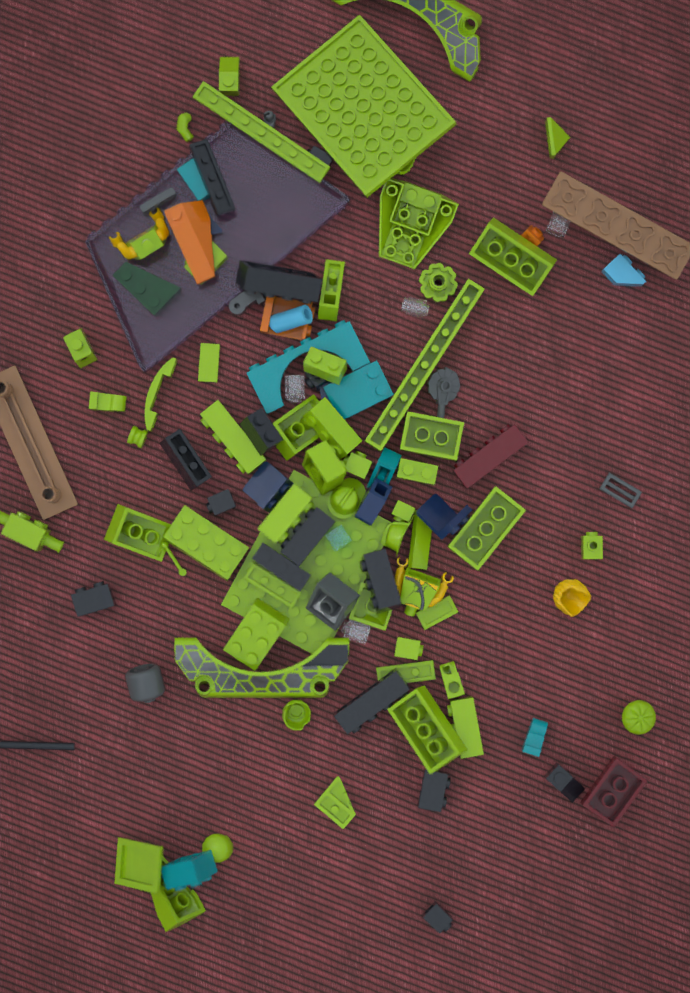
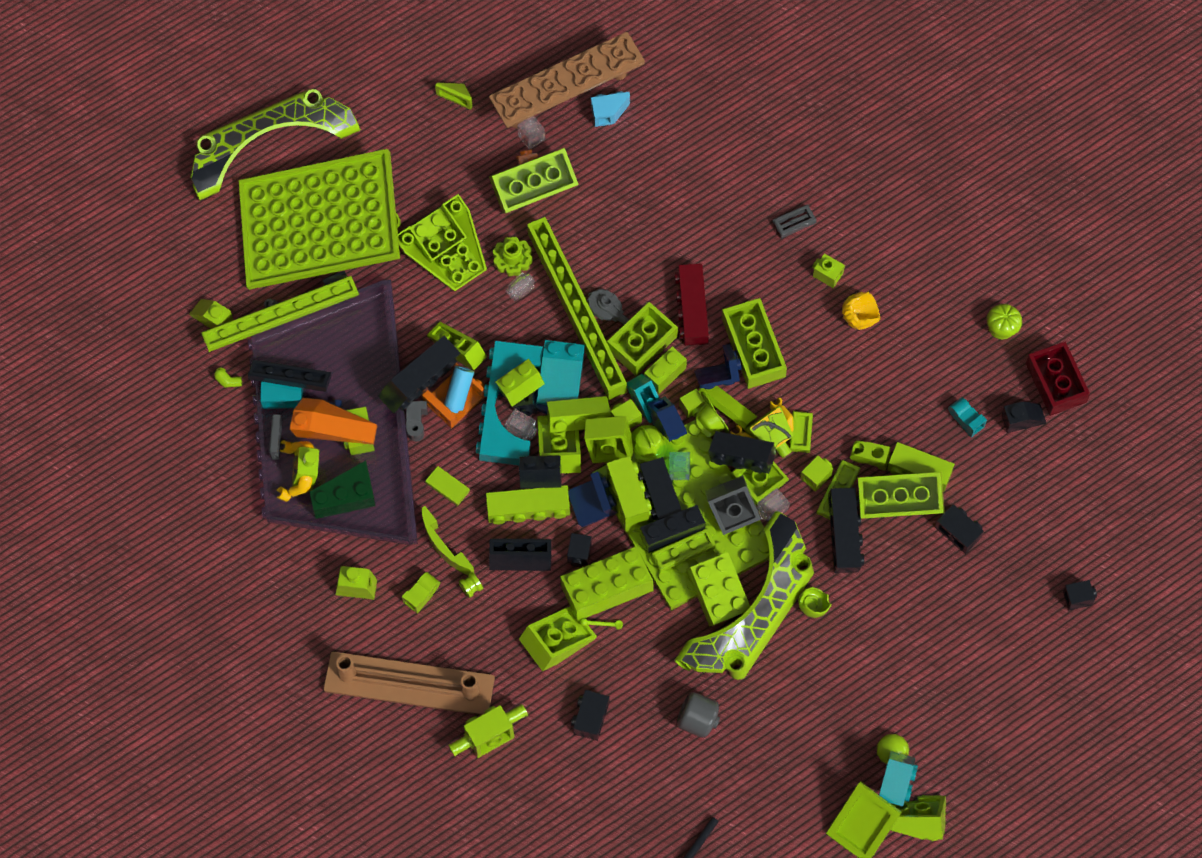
camera: 55 degrees left, 20 degrees down
lime wing [314,776,356,829] -> none

